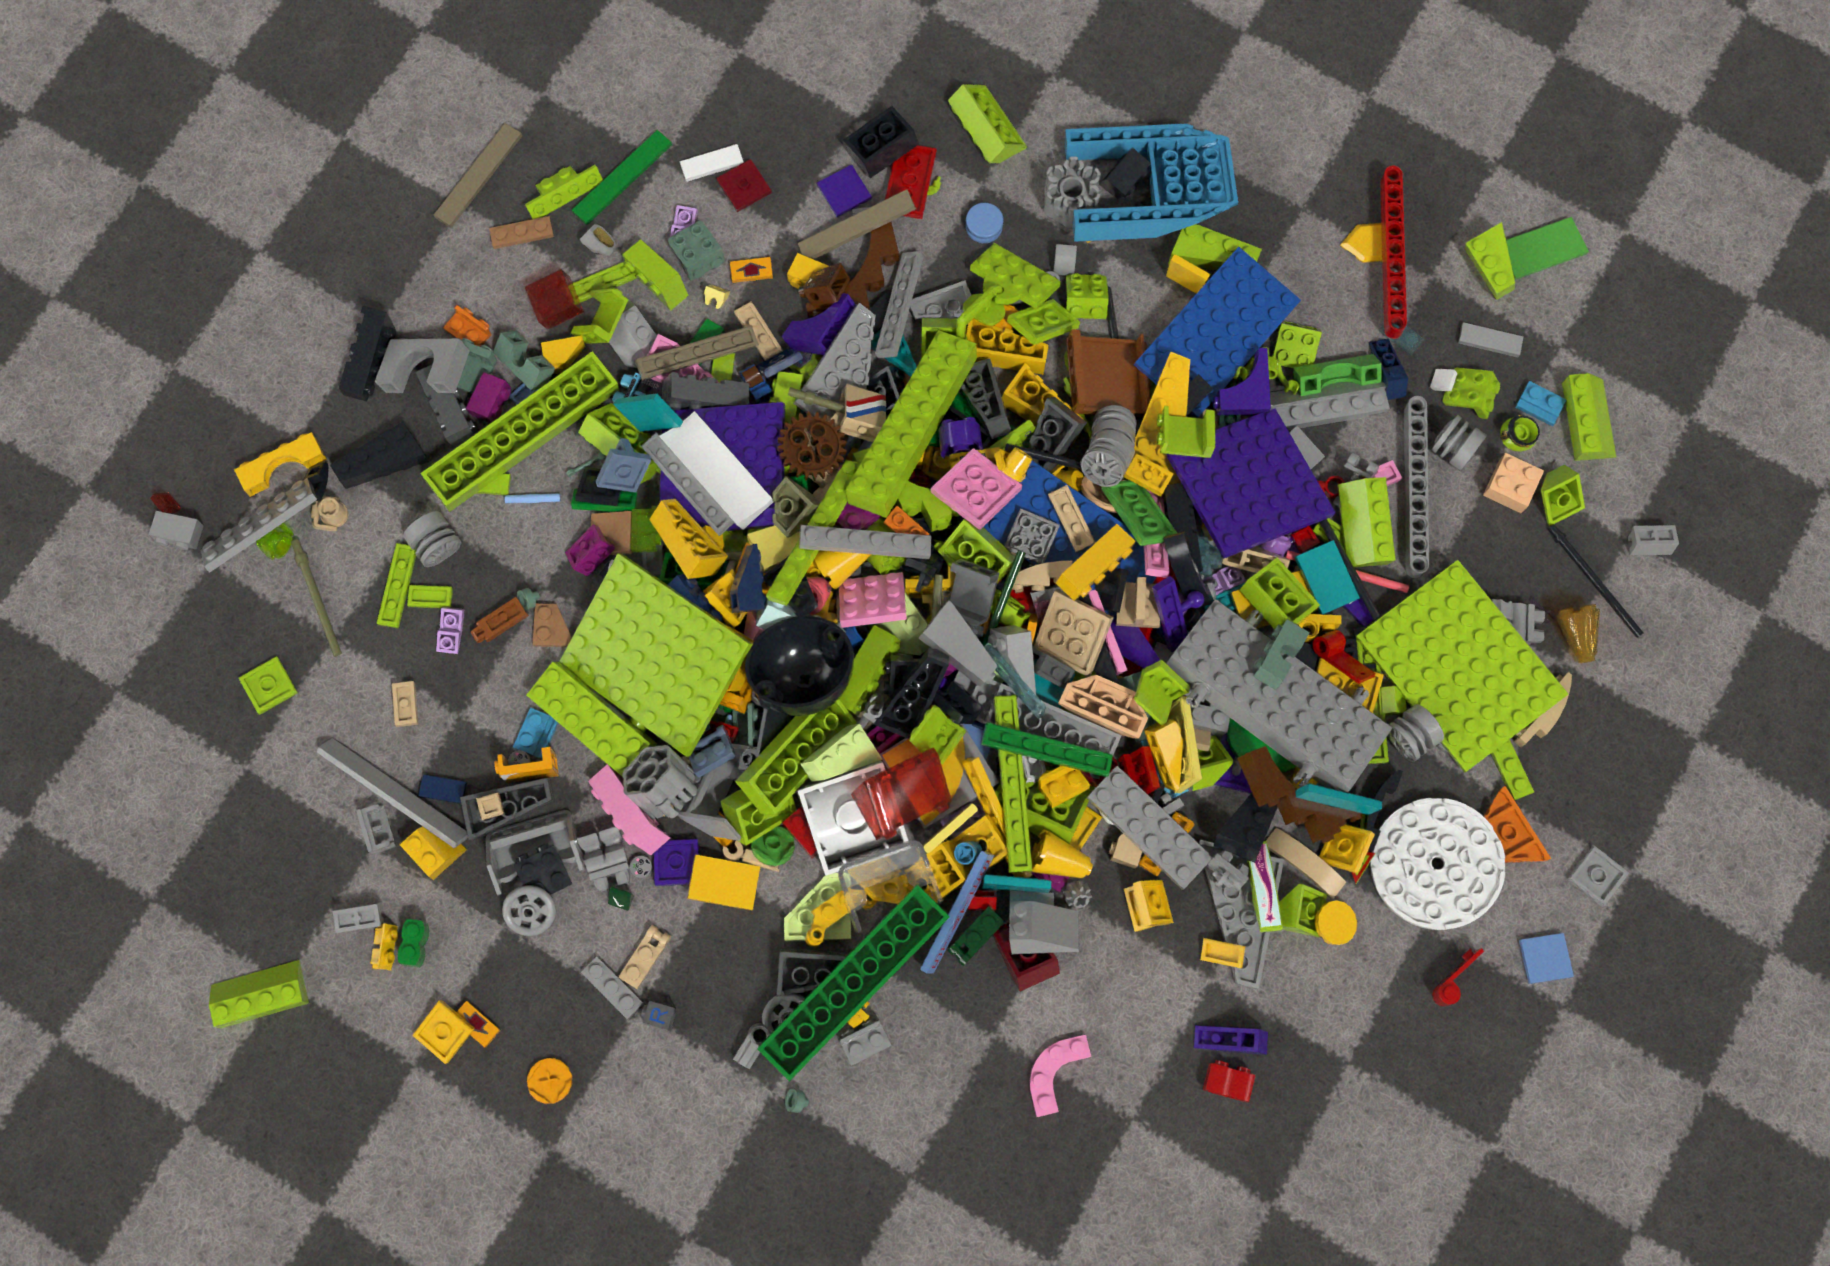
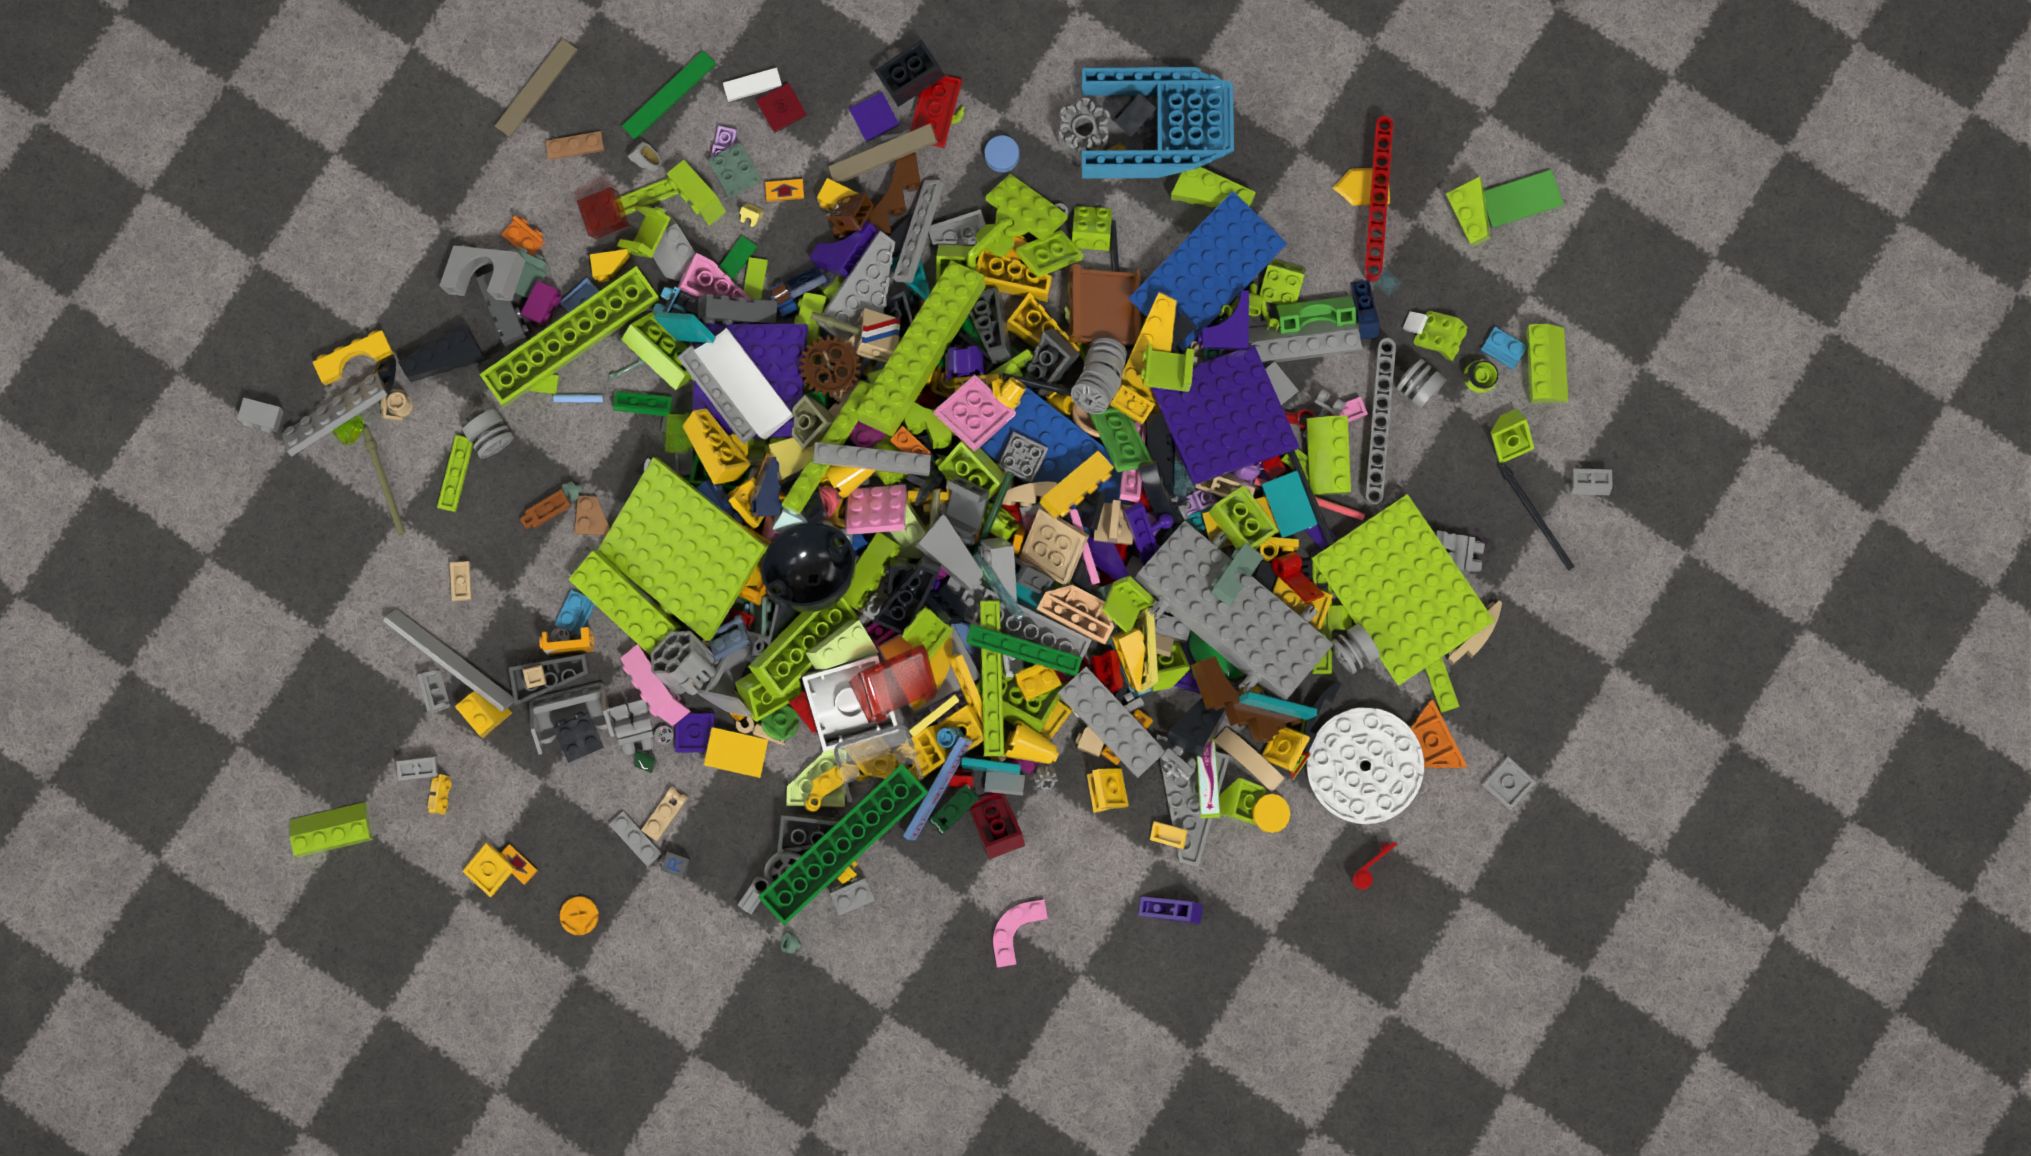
camera: 10 degrees right, 5 degrees up
clear red tile [150,493,181,513] -> none
lime tile [239,656,298,715] -> none
black wedge [339,305,396,402] -> none
green brick [398,919,429,968] -> none
lime tile [407,585,453,608] -> none
dark blue tile [418,775,467,804] -> none
lavender slope [436,607,464,654] -> none
sand green arch [493,330,555,390] -> none
light grey plate [502,885,556,936] -> none
lime bracket [525,165,603,219] -> none
magenta bracket [565,524,615,576] -> none
black tile [575,467,622,507] -> none
medium nougat tile [591,511,634,555] -> none
sand blue bracket [595,438,651,493] -> none
dark tan tile [635,325,759,381] -> none
tan tile [734,301,783,361] -> none
lime slope [948,84,1027,163] -> none
light grey slope [1009,901,1079,954] -> none
tan tile [1048,485,1096,552] -> none
light grey brick [1054,244,1077,275] -> none
yellow tile [1166,254,1210,294] -> none
red brick [1203,1060,1255,1102] -> none
light grey tile [1458,322,1523,357] -> none
light nougat brick [1483,453,1544,513] -> none
medium blue tile [1519,933,1574,984] -> none
clear yellow cone [1556,604,1600,663] -> none

